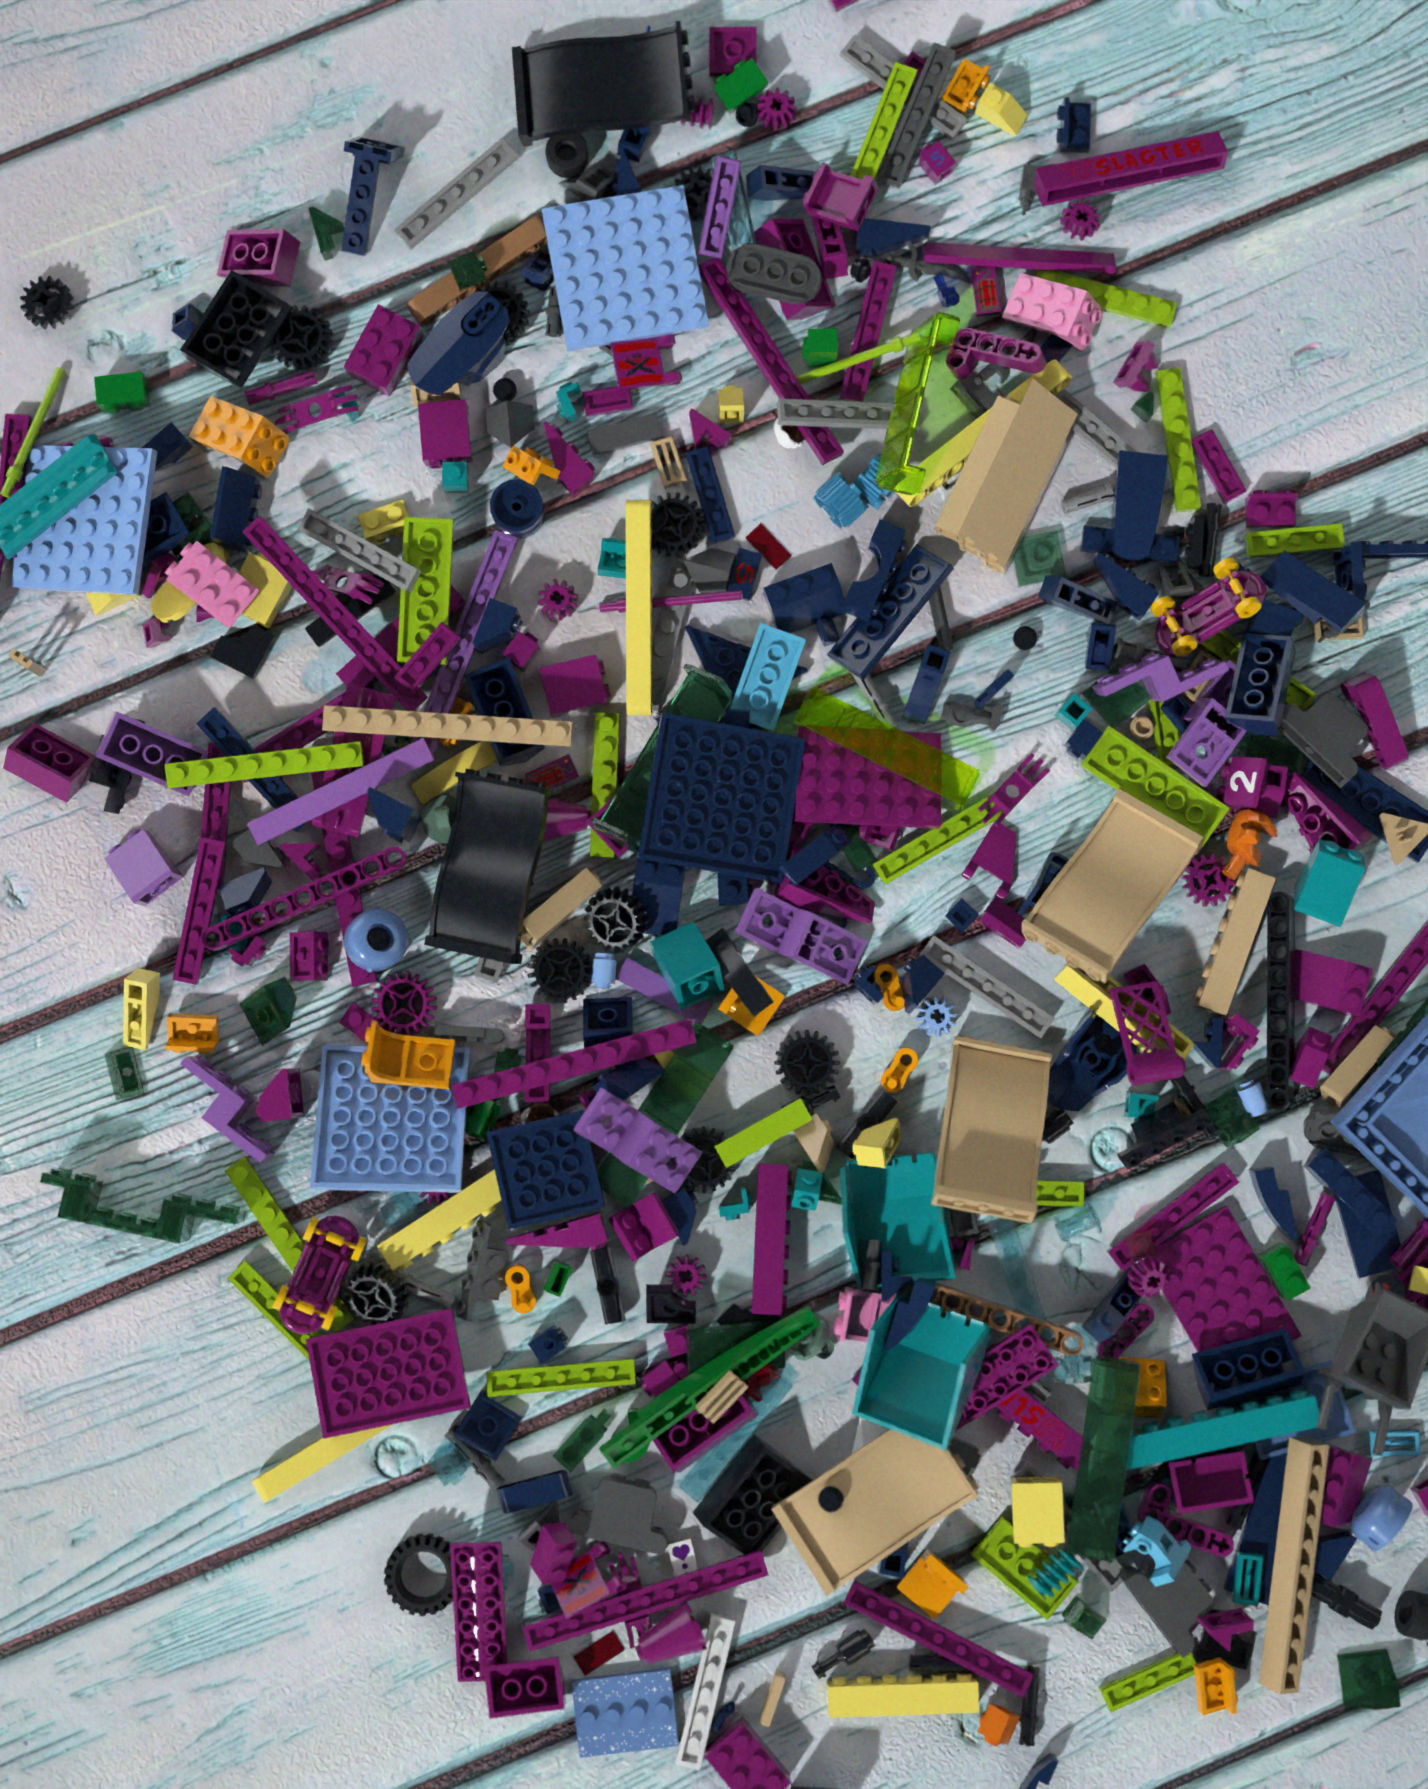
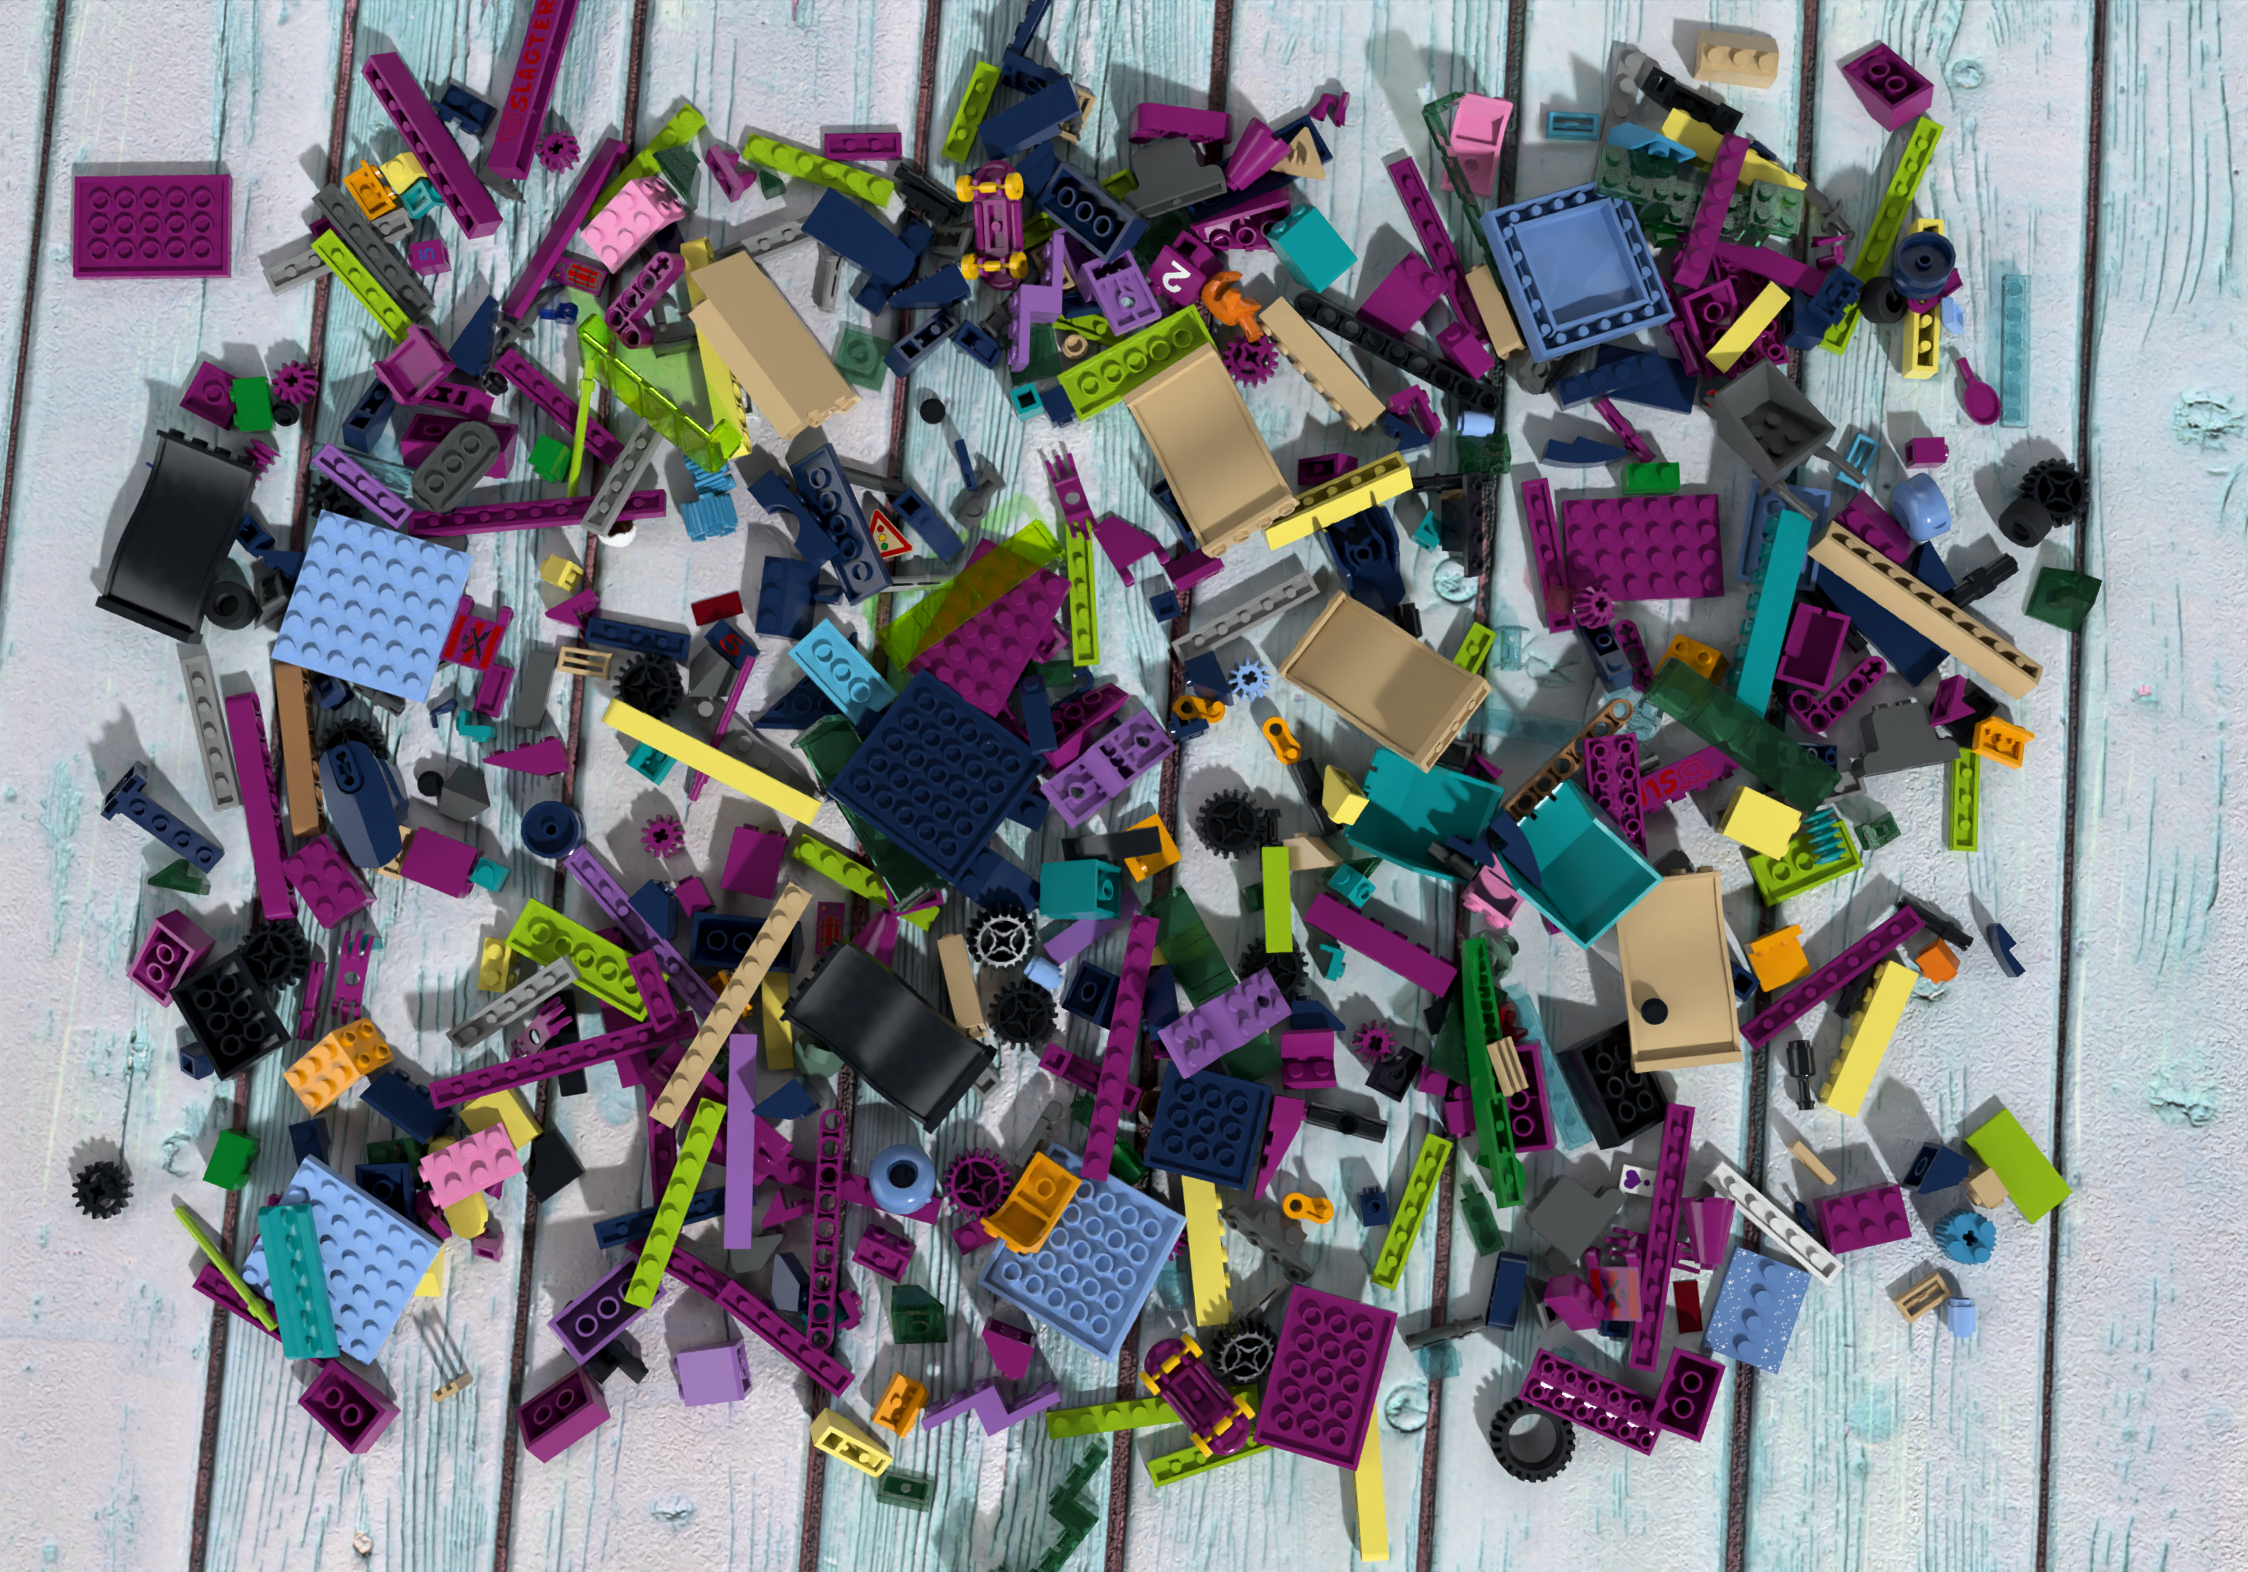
camera: 65 degrees left, 0 degrees up
clear green brick [448,250,488,291] -> none
dark blue tile [453,1392,522,1462] -> none
light orange bracket [503,446,561,485] -> none
green piece [543,1259,572,1297] -> none
magenta piece [1109,981,1186,1086] -> none
medium azure tile [1123,1516,1192,1587] -> none
dark blue slope [1191,1328,1305,1411] -> none
teal tile [1232,1551,1264,1606] -> none
magenta bracket [1245,490,1298,528] -> none
none -> magenta beam [225,691,298,922]
none -> magenta brick [361,52,503,240]
none -> teal bracket [400,180,446,219]
none -> dark blue piece [429,698,458,728]
none -> clear green slope [652,145,702,211]
none -> piece [869,509,914,559]
none -> magenta cone [1223,117,1292,192]
none -> clear green slope [1240,881,1264,914]

